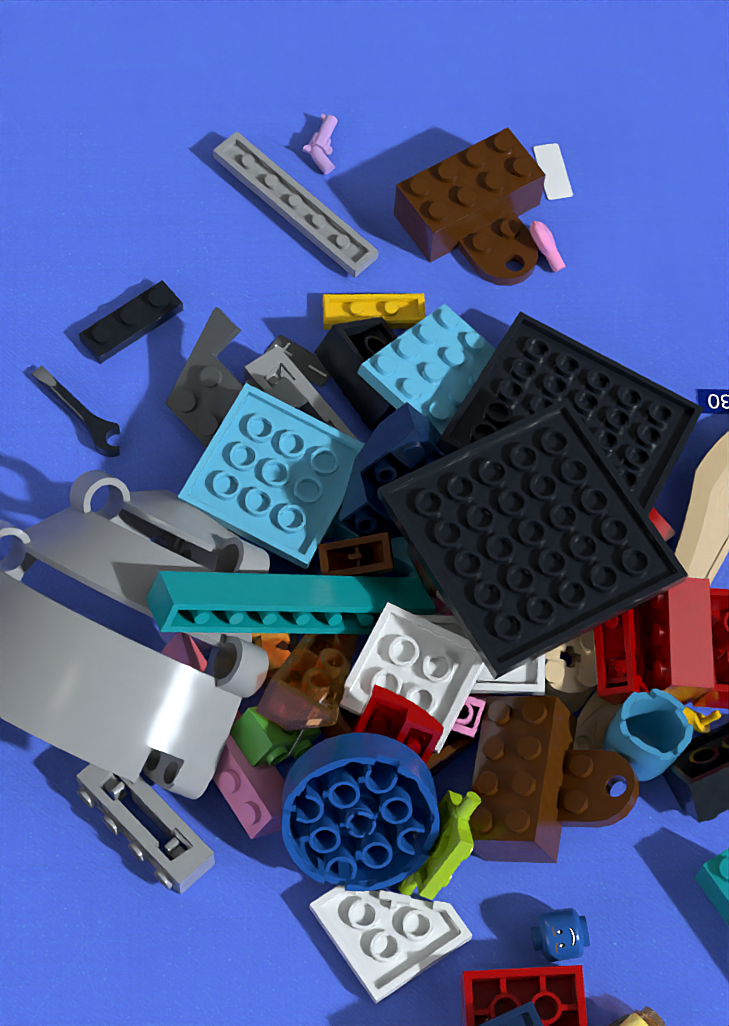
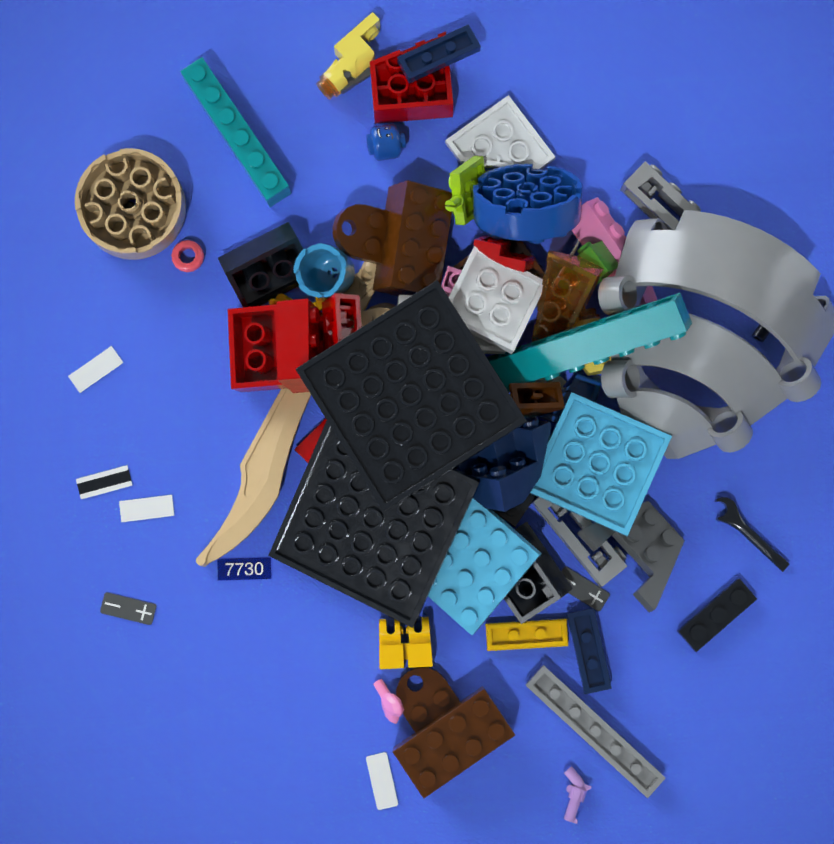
camera: 175 degrees left, 20 degrees up
none -> yellow legs [379,616,433,669]
none -> dark blue plate [567,608,612,694]

